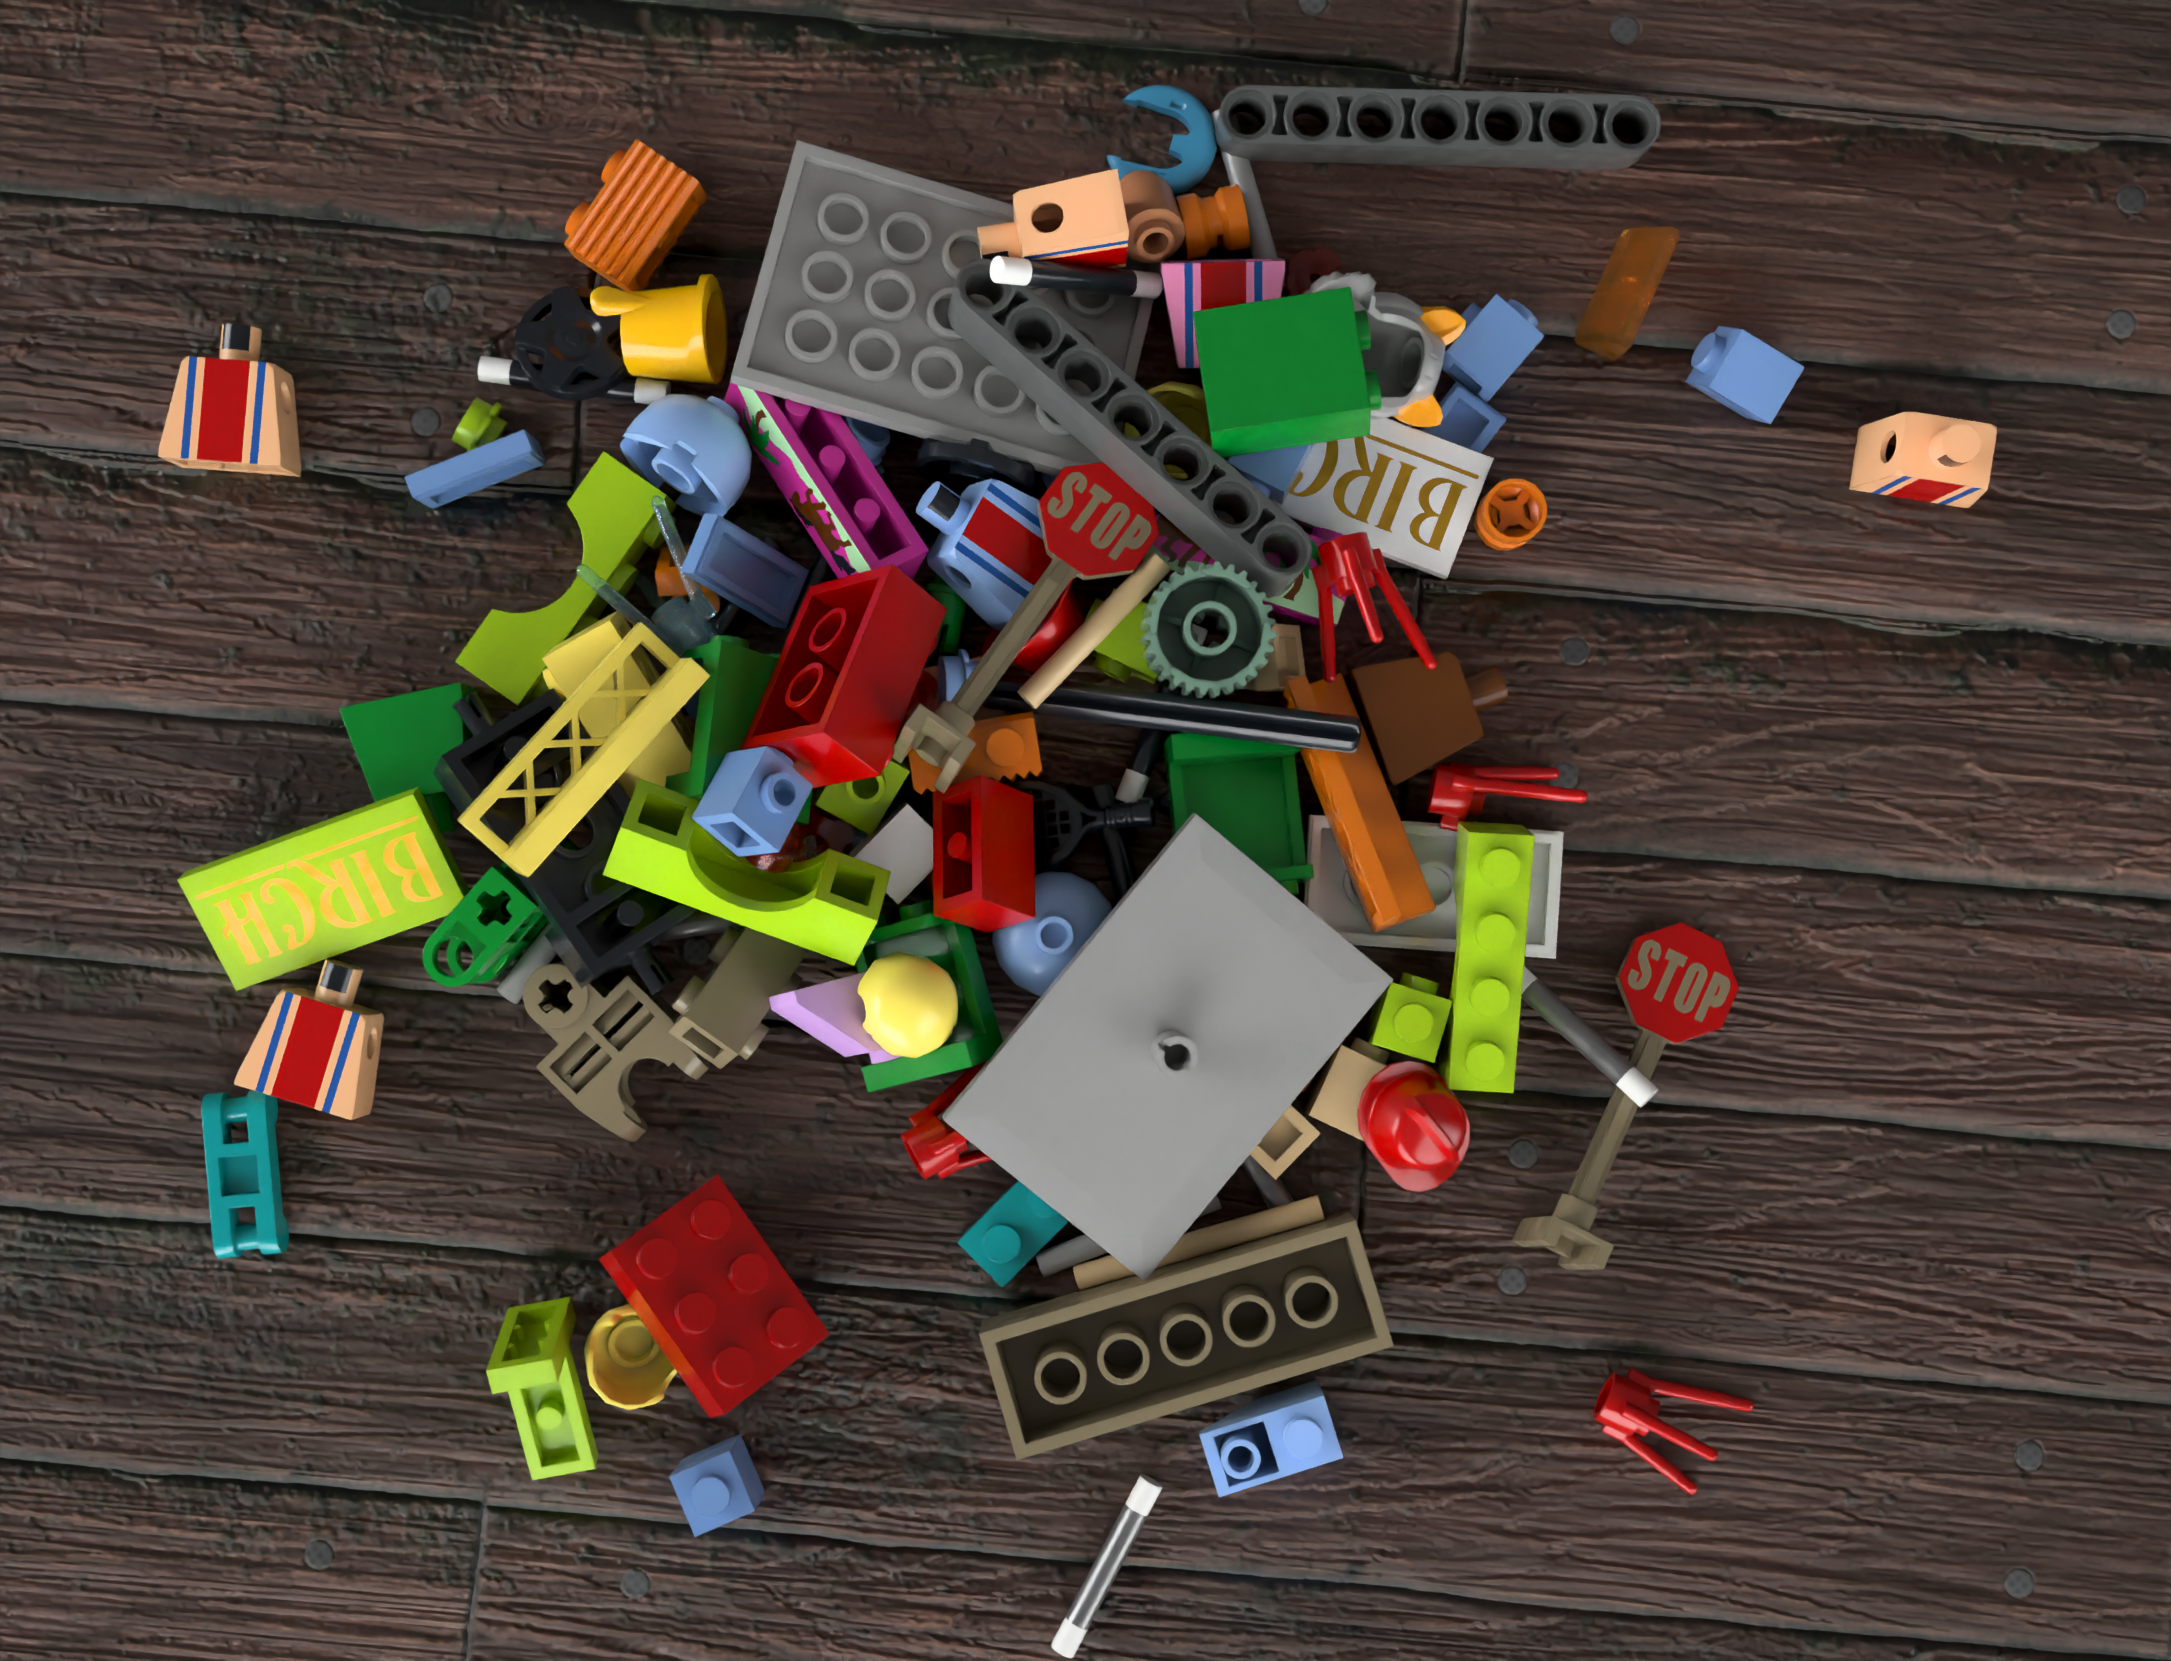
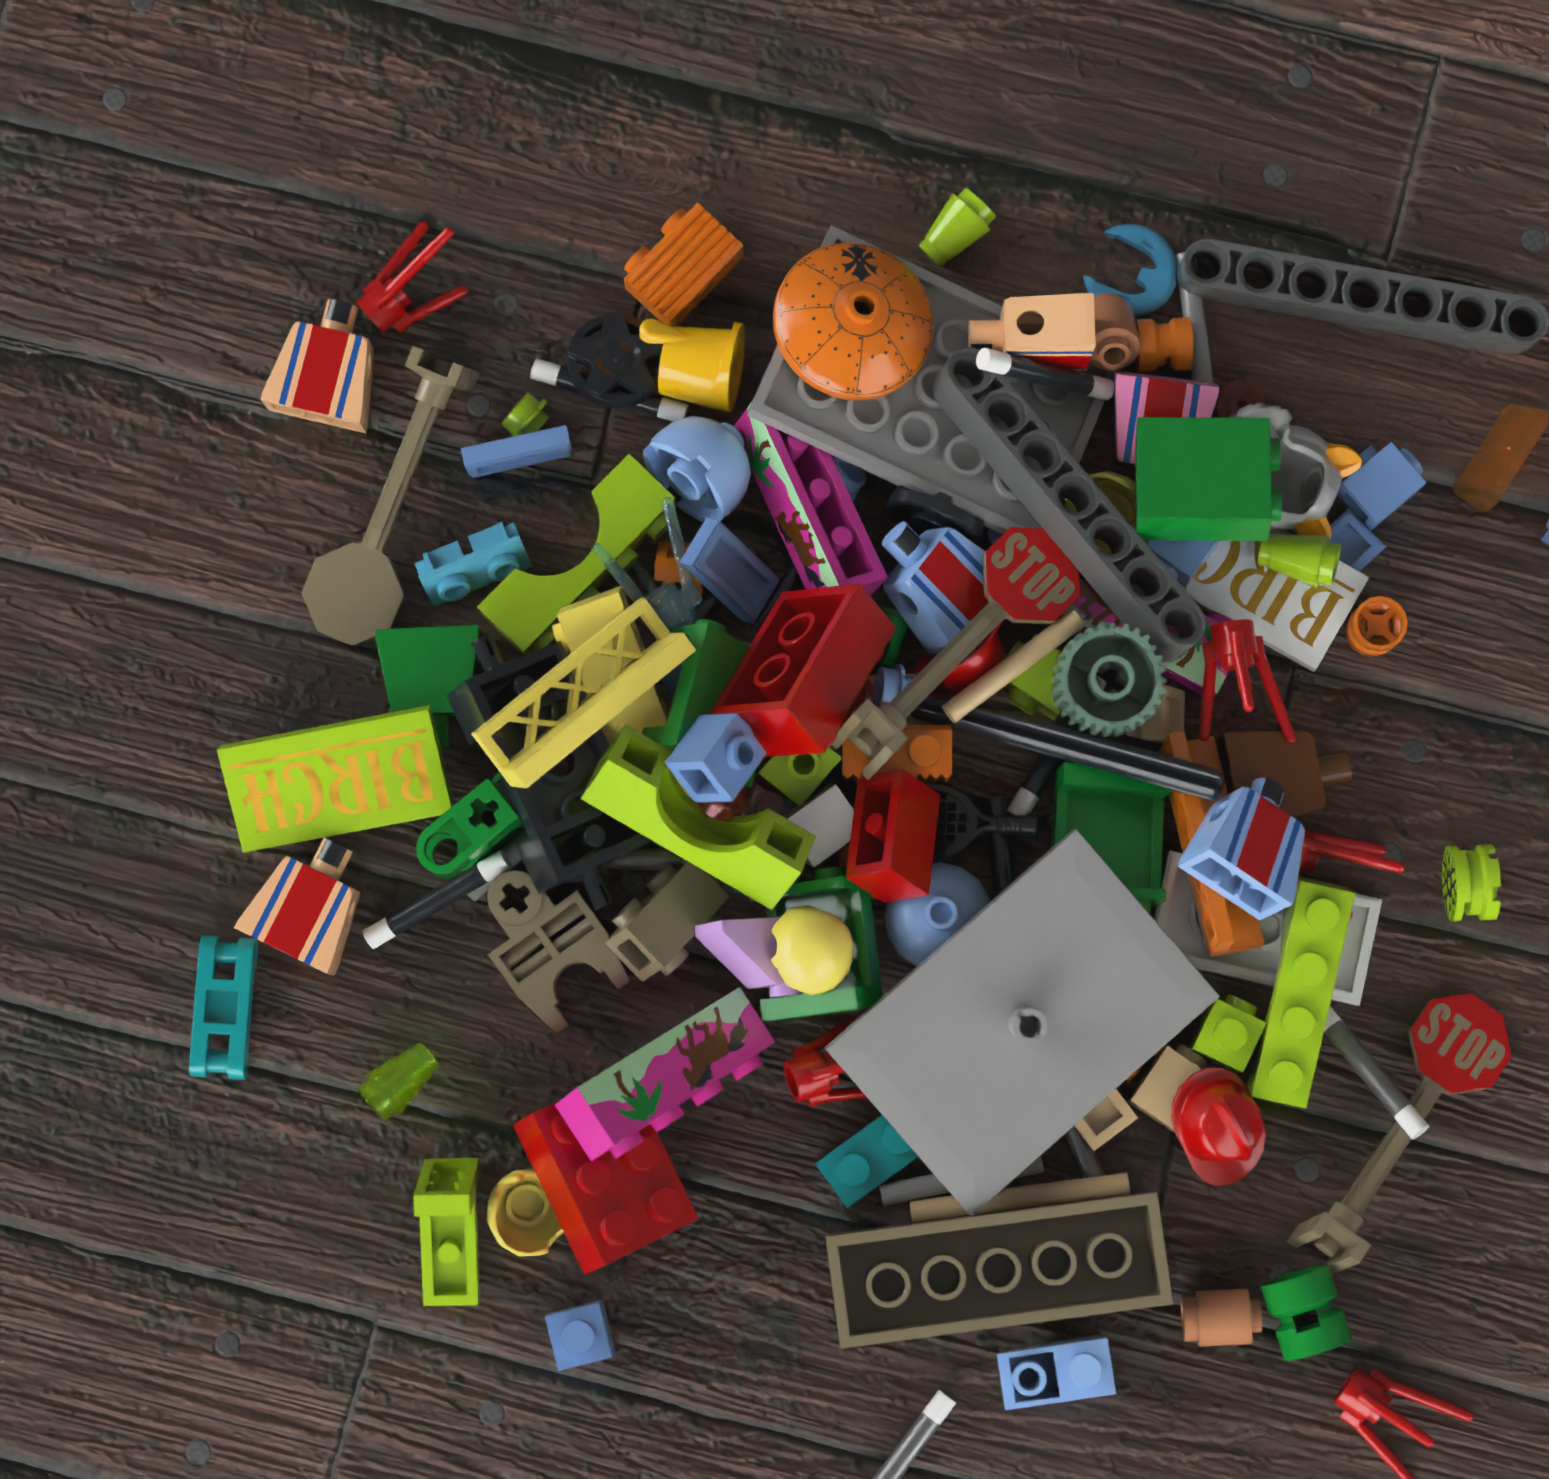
camera: 10 degrees right, 5 degrees down
none -> dark tan piece [302,346,480,646]
none -> red plant [356,221,469,334]
none -> clear neon green cone [357,1042,440,1121]
none -> black bar [363,850,512,949]
none -> medium azure hinge [415,522,532,607]
none -> brick [555,987,776,1161]
none -> orange dish [773,243,934,400]
none -> lime cone [918,187,996,267]
none -> light blue torso [1178,778,1305,921]
none -> nougat brick [1181,1288,1262,1347]
none -> lime cone [1258,534,1341,588]
none -> green wheel [1260,1264,1353,1361]
none -> lime wheel [1442,844,1501,922]

